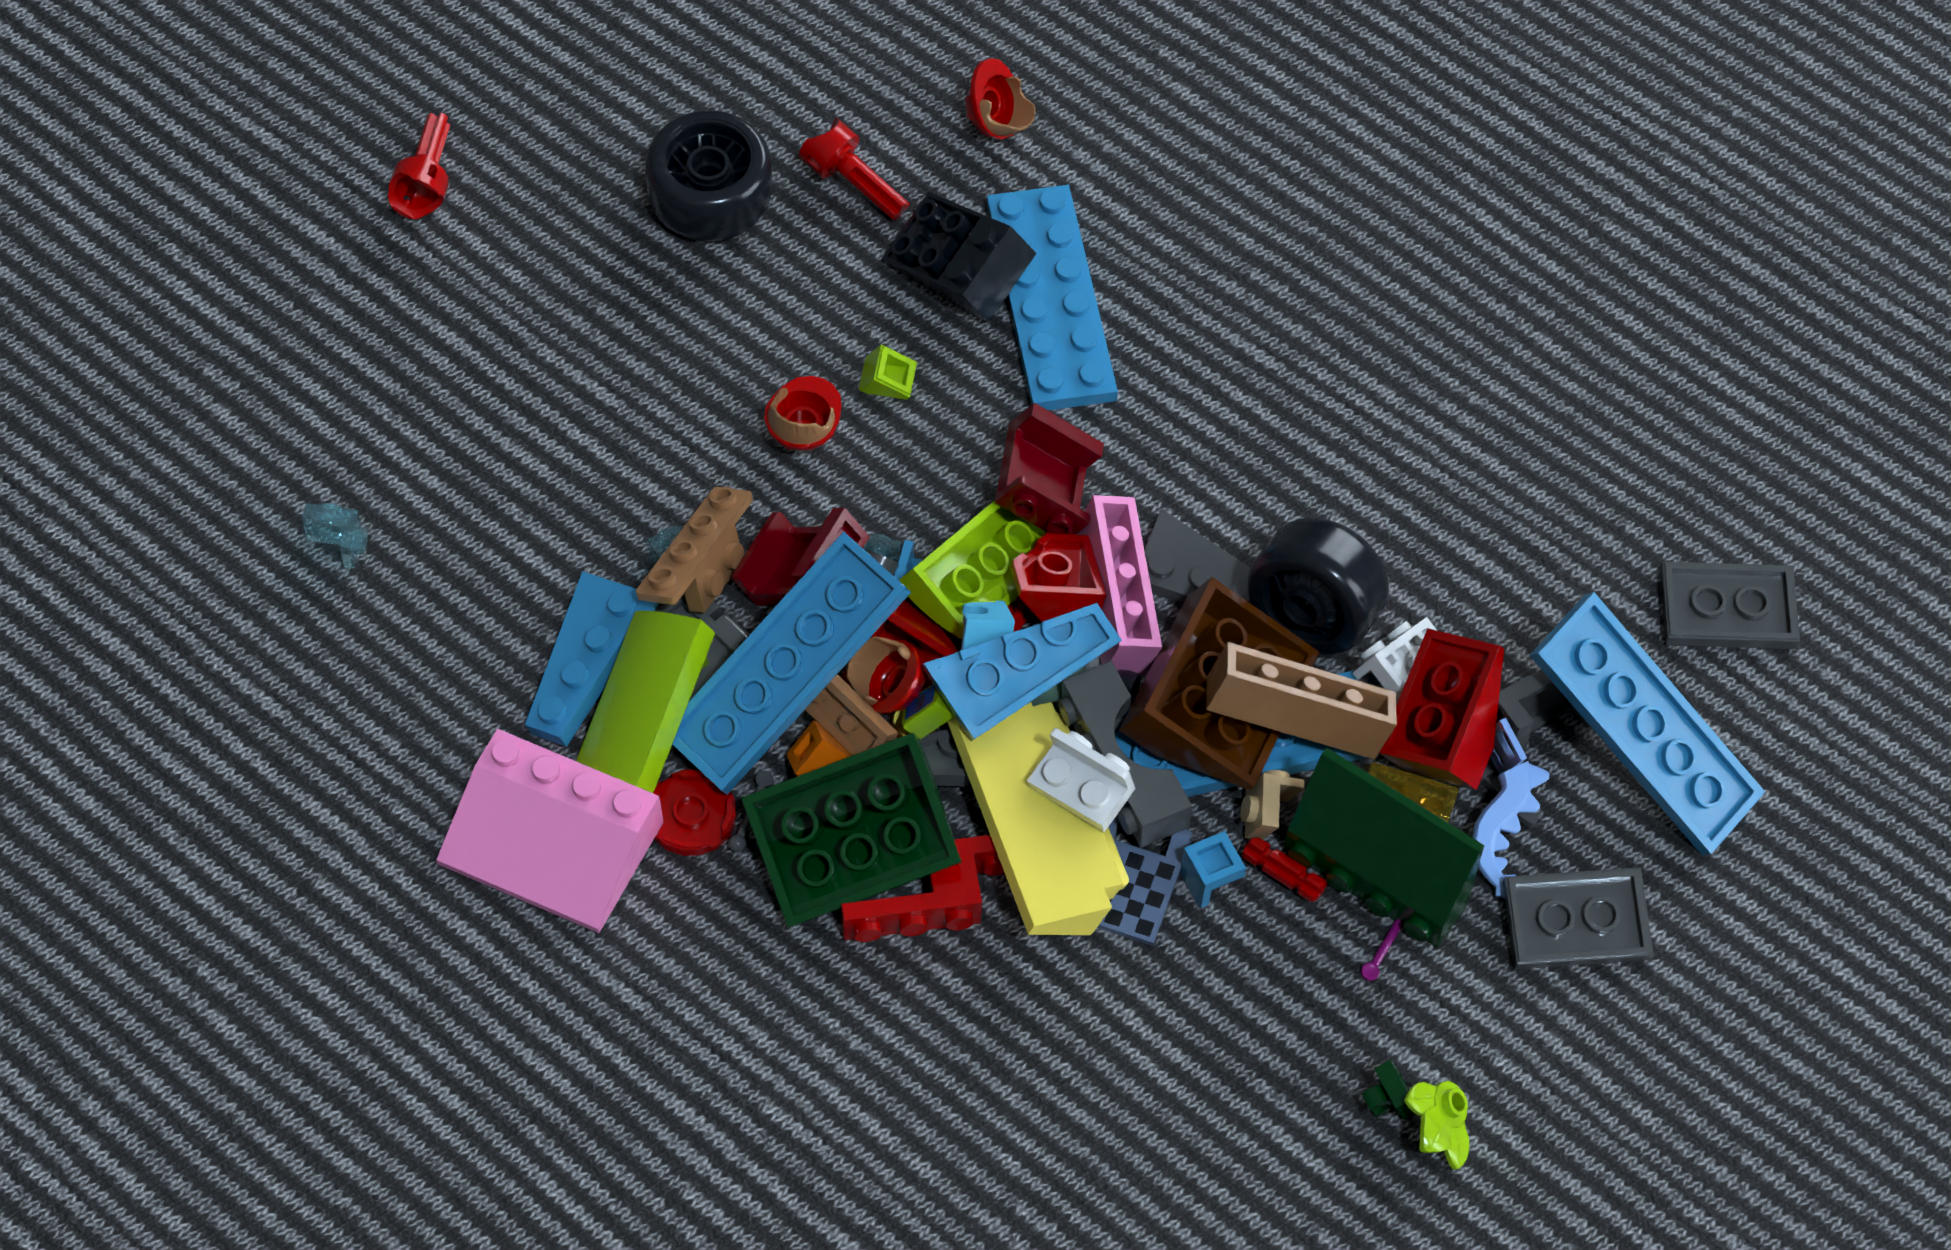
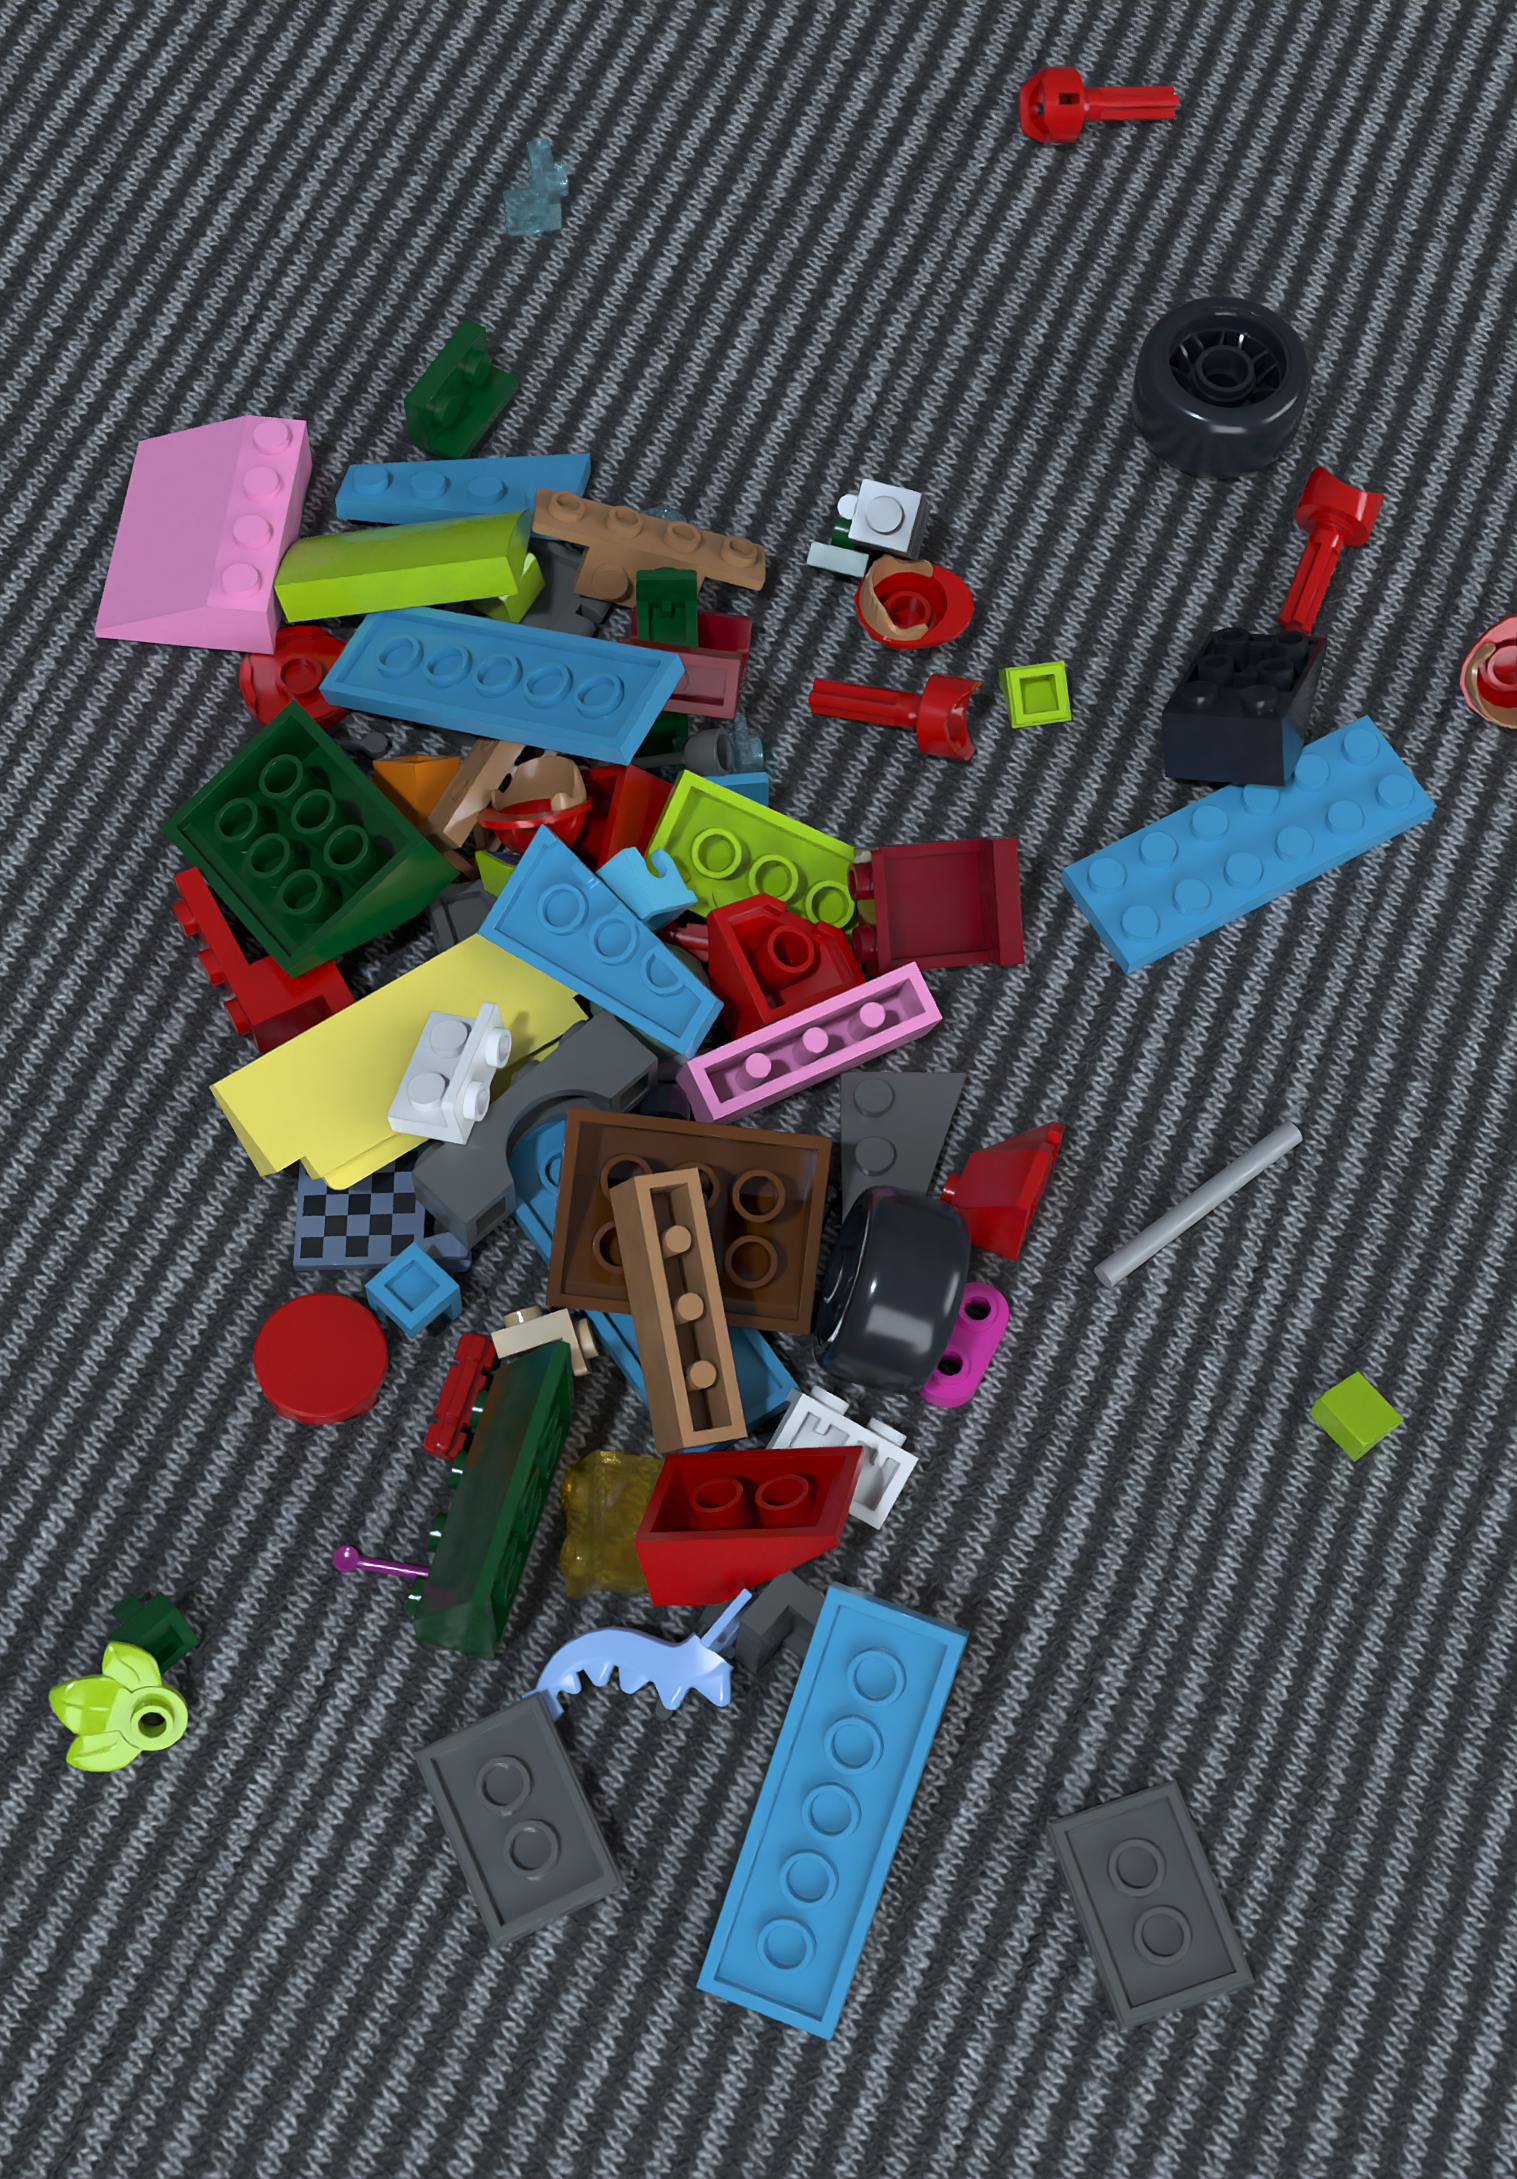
camera: 70 degrees right, 5 degrees up
none -> red tile [253,1292,388,1425]
none -> dark green bracket [403,319,518,460]
none -> dark green bracket [636,567,698,647]
none -> tile [806,516,874,580]
none -> red piece [808,673,983,761]
none -> brick [837,478,931,560]
none -> red slope [940,1121,1065,1261]
none -> light grey bar [1094,1121,1302,1288]
none -> lime slope [1309,1371,1404,1462]

